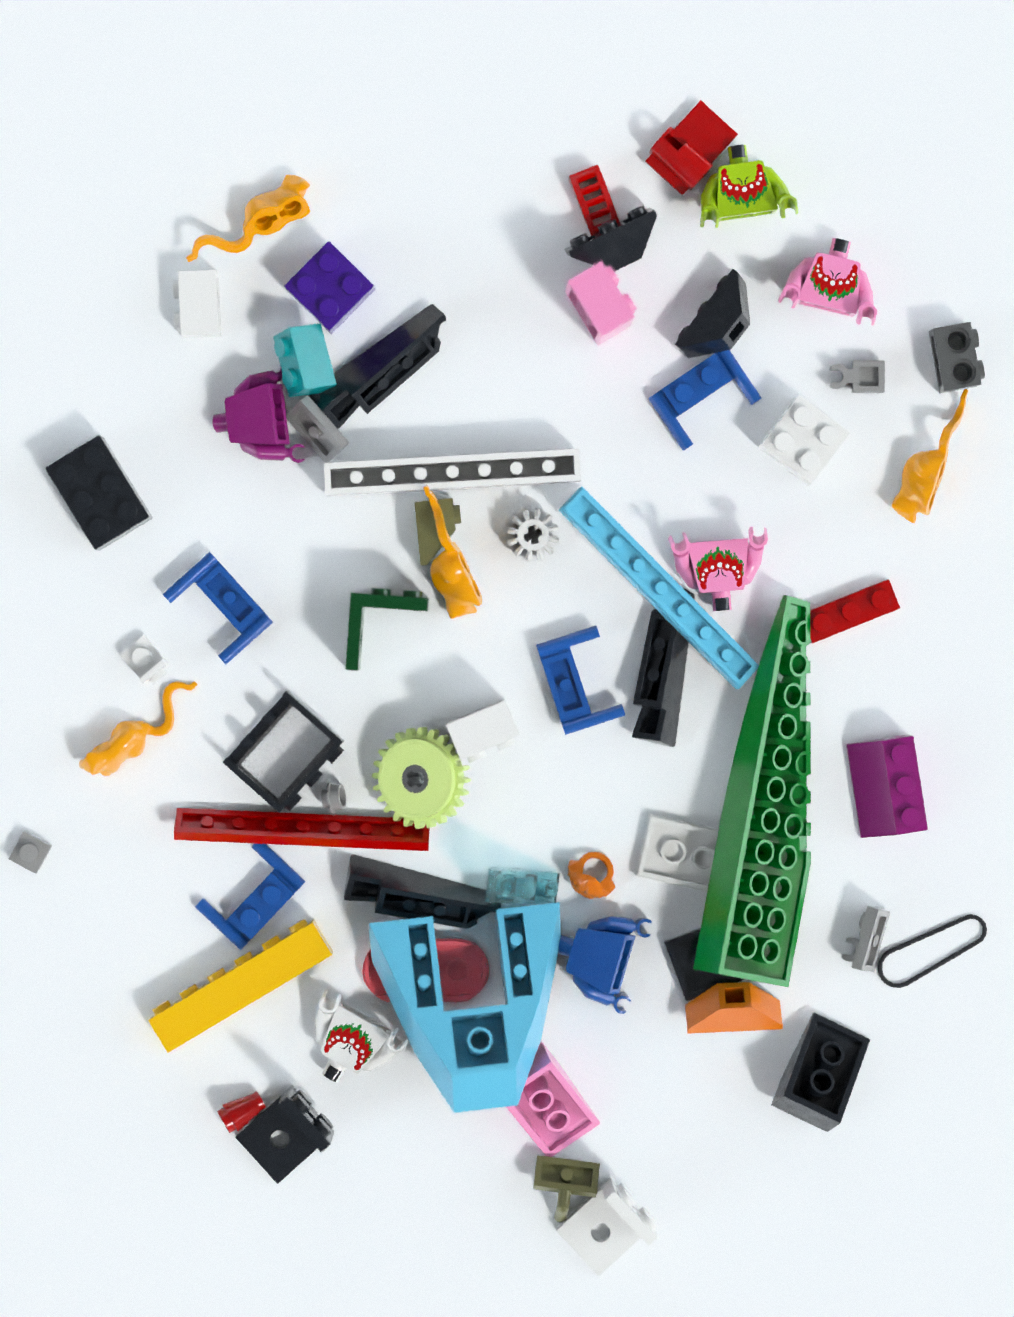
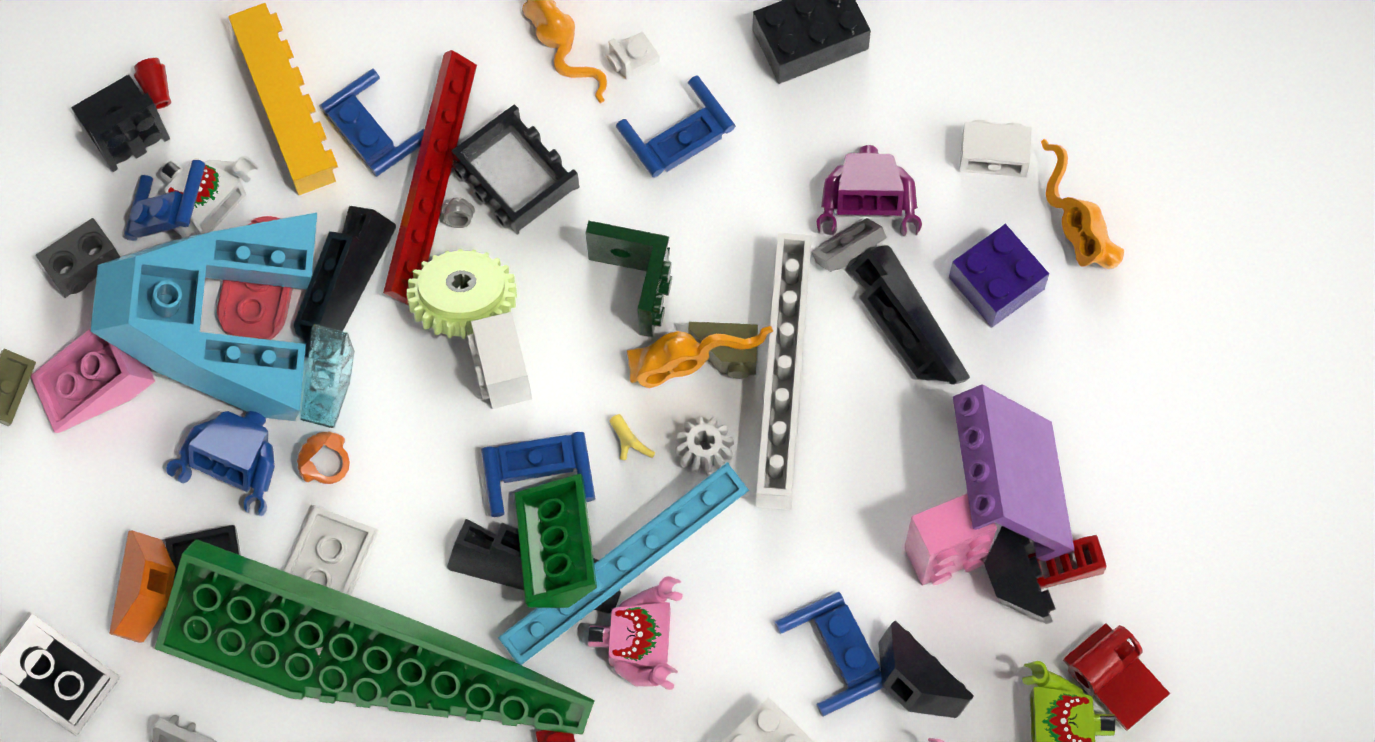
camera: 100 degrees right, 20 degrees down
brick [273,323,337,398] -> none
none -> dark grey brick [35,218,120,298]
none -> blue plate [123,160,206,241]
none -> green slope [515,473,597,608]
none -> light yellow bar [609,414,655,460]
none -> medium lavender panel [953,384,1074,561]

